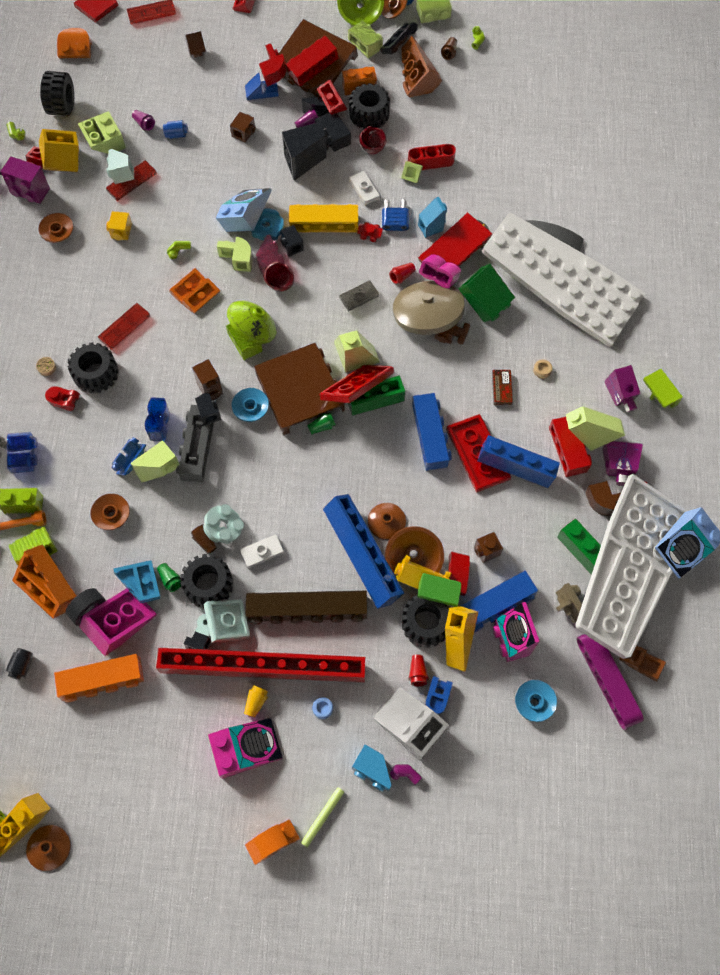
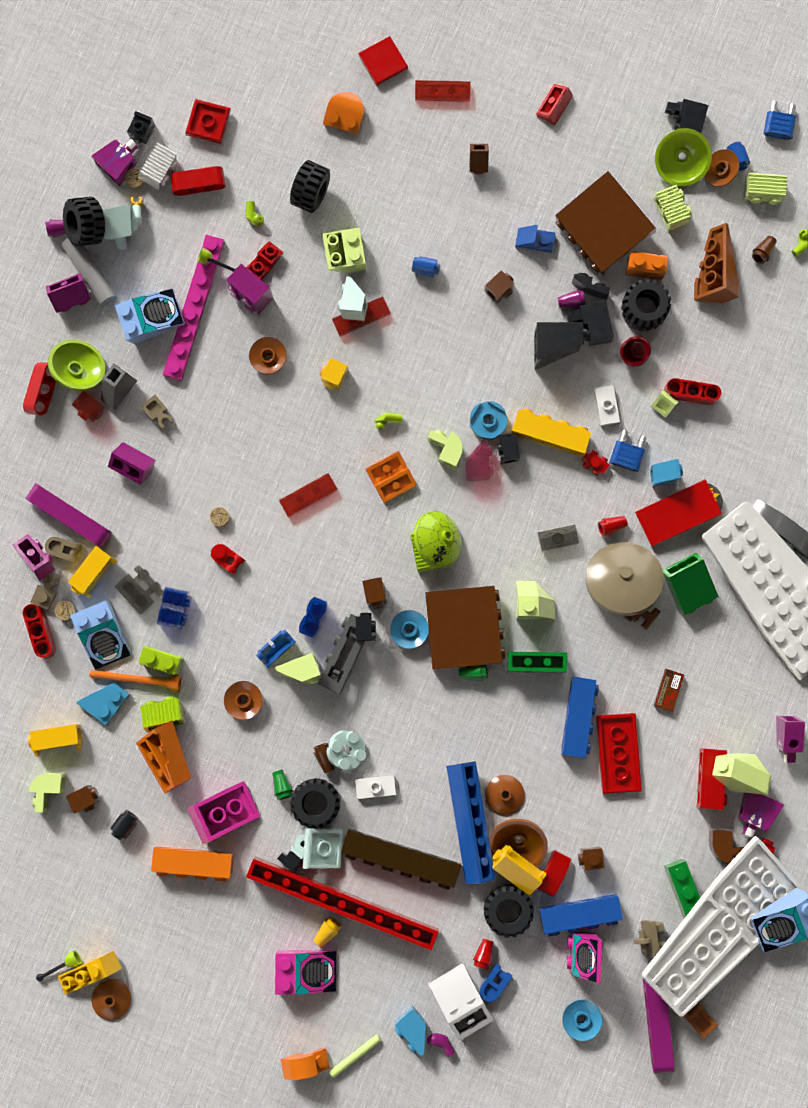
camera: 25 degrees right, 15 degrees up
yellow slope [39,129,79,172] -> none
black tyre [66,588,106,626] -> none
black tyre [67,342,119,393] -> none
dark azure wing [113,560,160,604] -> none
magenta cone [132,110,155,131] -> none
light blue slope [216,188,272,232] -> none
red brick [259,43,287,86] -> none
dark red hair [264,261,295,292] -> none
red brick [286,36,339,87] -> none
light blue tile [312,697,333,719] -> none
red slope [317,80,347,114] -> none
red tile [319,364,395,403] -> none
black hinge [380,22,418,55] -> none
bright green slope [418,573,461,607] -> none
dark pink brick [419,255,462,288] -> none
yellow slope [445,606,478,672] -> none
blue brick [477,435,560,488] -> none
tan tile [533,359,552,379] -> none

